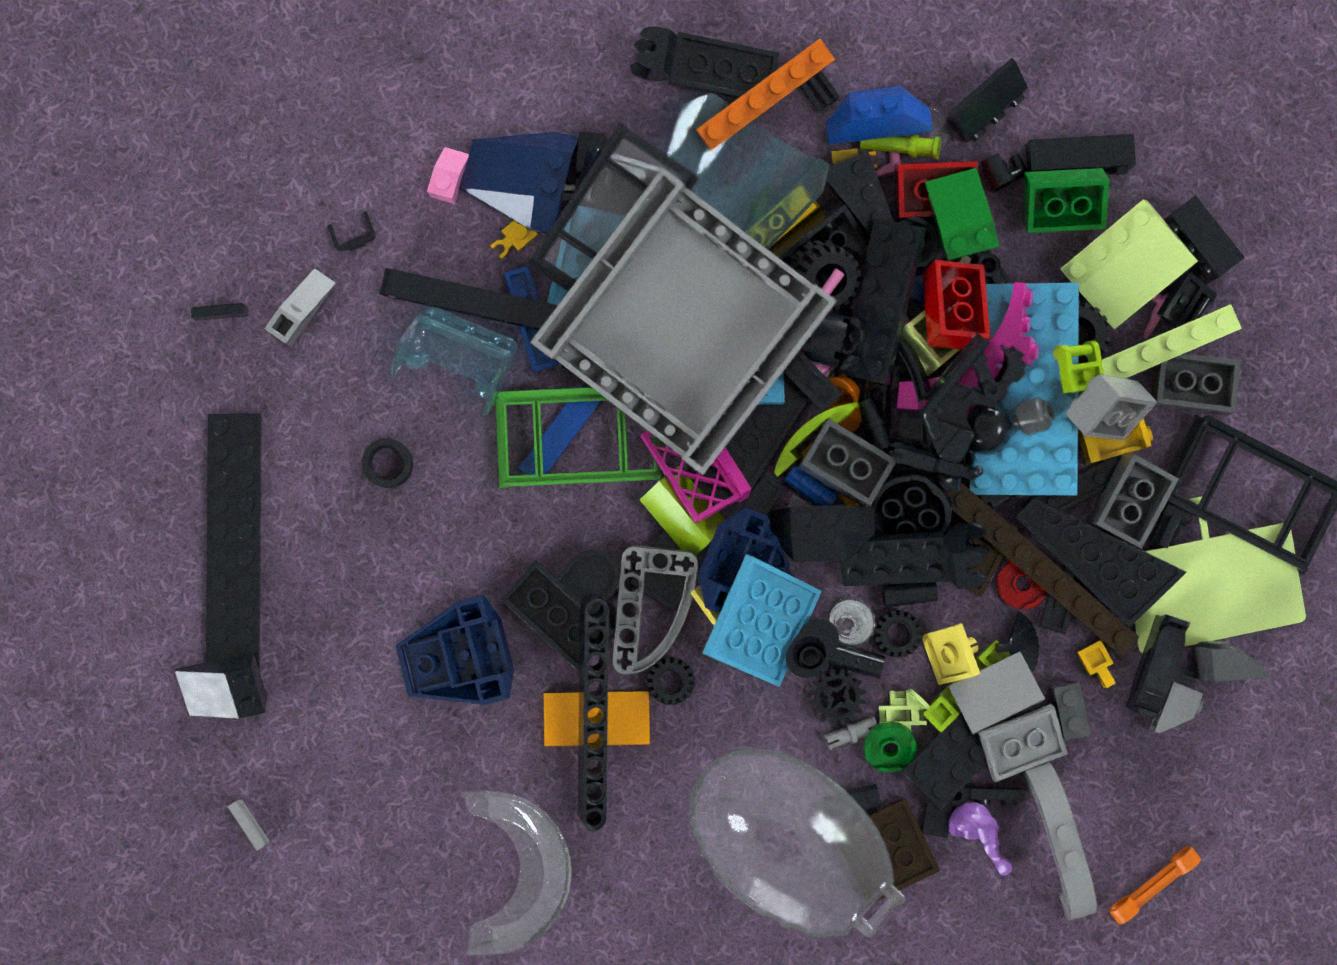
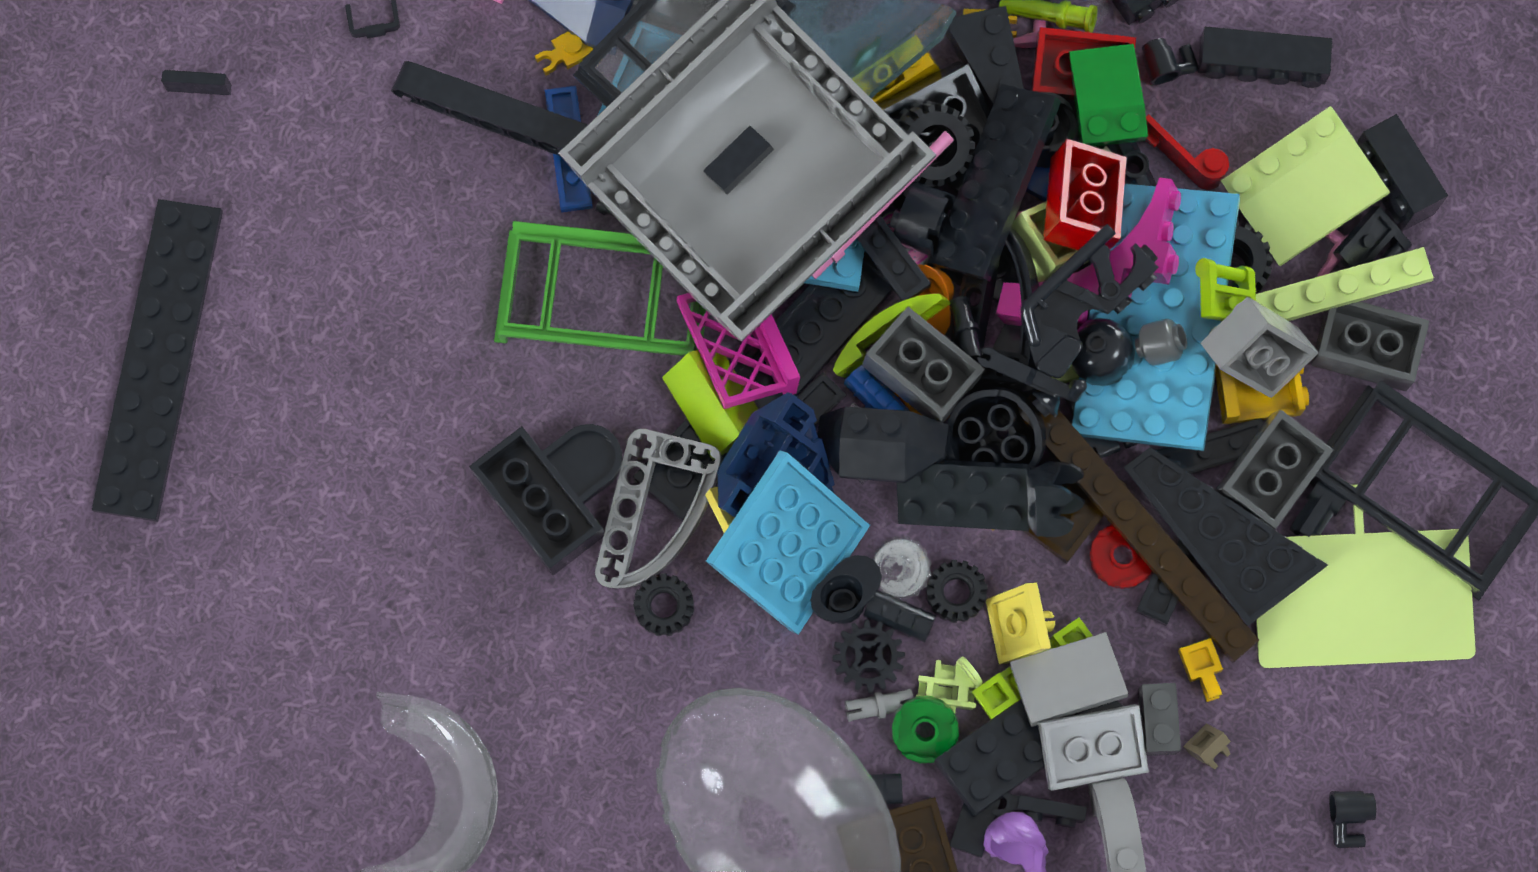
camera: 15 degrees right, 10 degrees down
black slope [175,652,267,719] -> none
light grey tile [228,799,269,851] -> none
light grey slope [264,268,336,347] -> none
black tyre [362,438,413,488] -> none
clear light blue windscreen [389,306,518,416] -> none
dark blue wedge [396,595,514,705] -> none
blue tile [518,385,601,475] -> none
light orange tile [544,691,650,746] -> none
black beam [578,594,609,831] -> none
black axle [882,582,938,608] -> none
black hand [995,611,1040,673] -> none
green brick [1022,168,1110,233] -> none
black piece [1125,614,1197,719] -> none
light grey slope [1149,682,1204,733] -> none
dark grey slope [1192,641,1269,682] -> none
none -> black tile [703,126,774,195]
none -> red door [1145,114,1229,190]
none -> dark tan tile [1183,723,1231,769]
none -> black piece [1329,791,1377,848]

